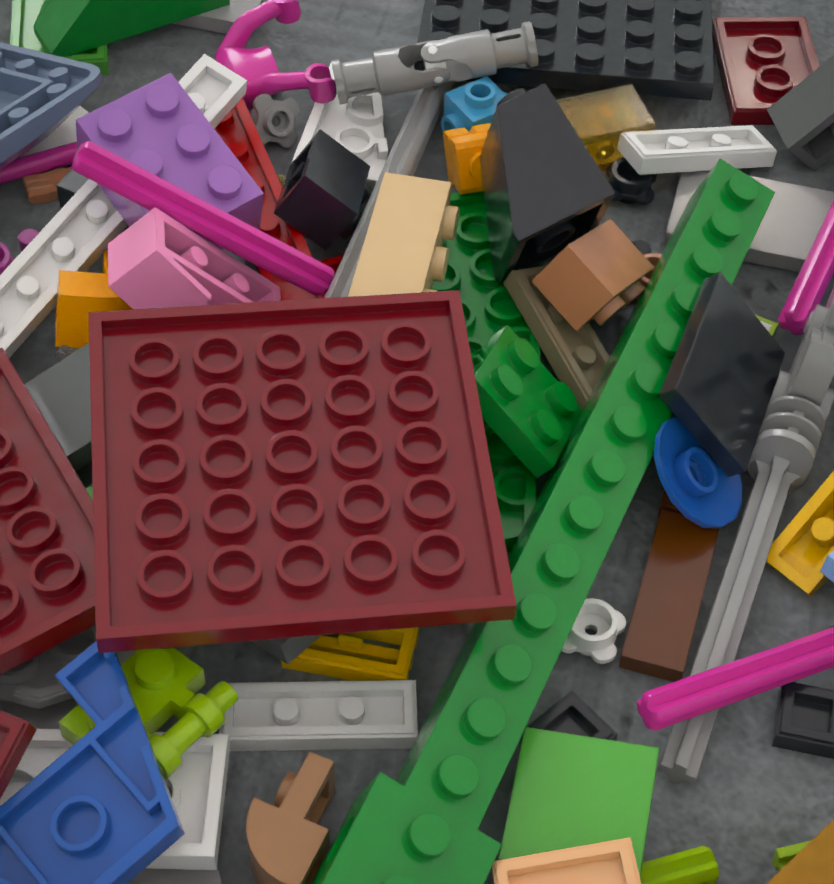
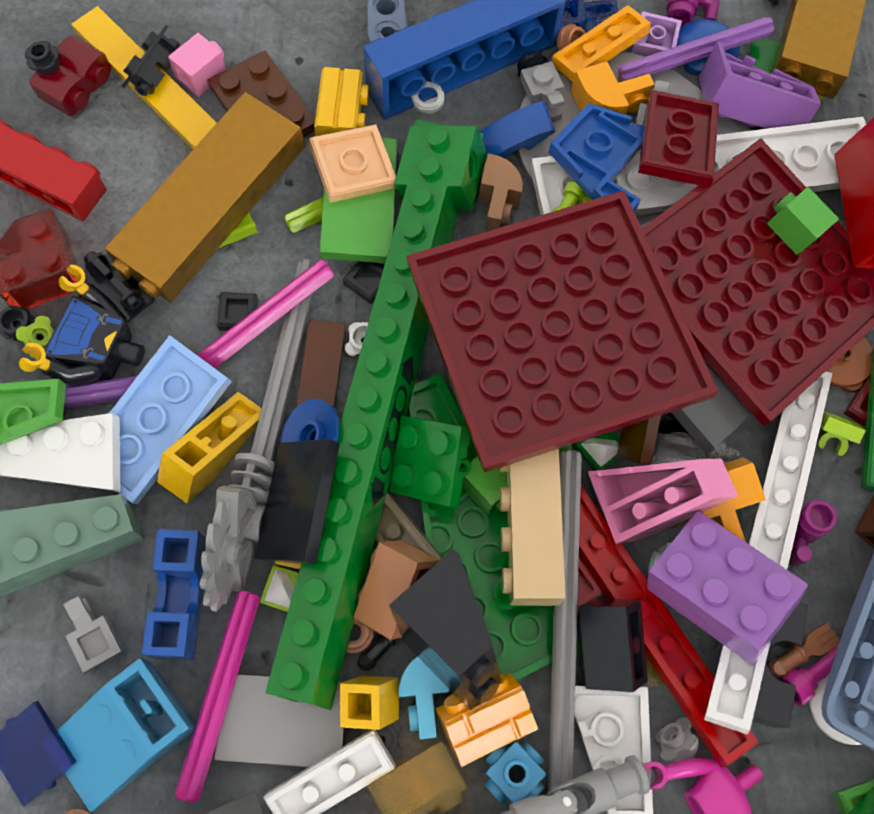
camera: 165 degrees right, 20 degrees up
dark pink axle [71,141,335,295] -> none
none -> yellow brick [340,675,399,730]

